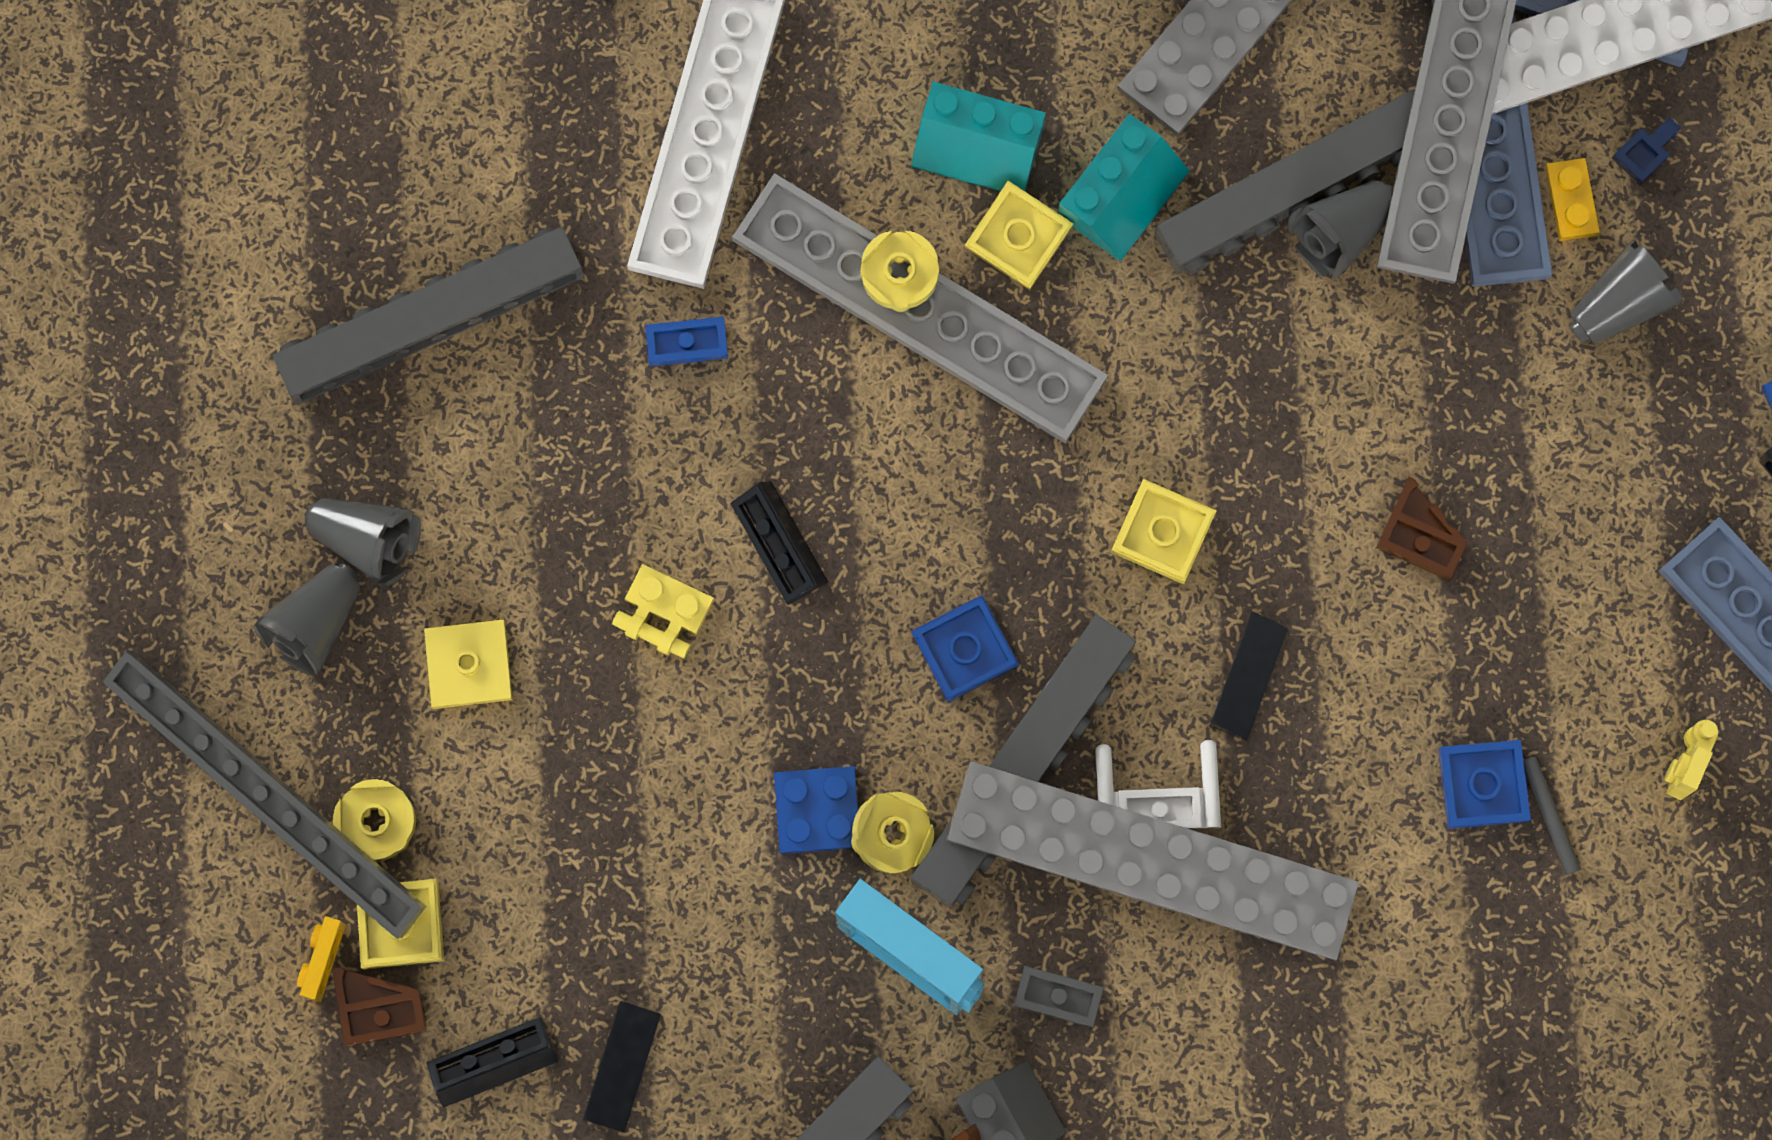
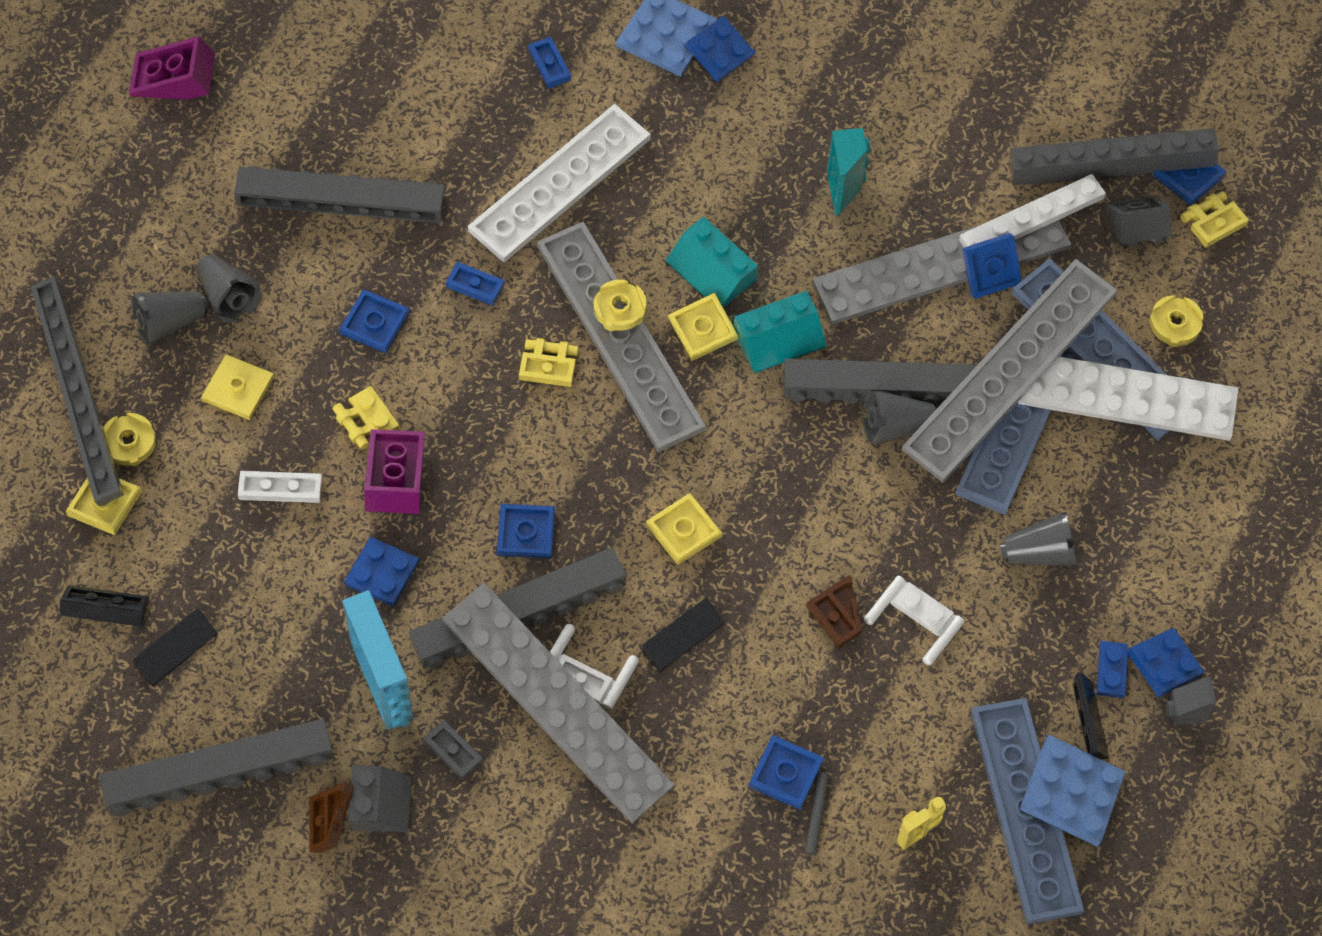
camera: 25 degrees right, 15 degrees down
yellow plate [297,916,346,1002] -> none
reddish brown wing [332,967,427,1047] -> none
black slope [730,481,829,605] -> none
light yellow plate [851,792,934,873] -> none
yellow plate [1545,158,1600,241] -> none
dark blue plate [1612,117,1681,185] -> none
none -> magenta slope [129,36,216,100]
none -> white plate [238,471,323,503]
none -> blue tile [339,289,410,353]
none -> magenta slope [364,429,425,514]
none -> light yellow plate [519,338,578,387]
none -> white plate [864,576,965,666]

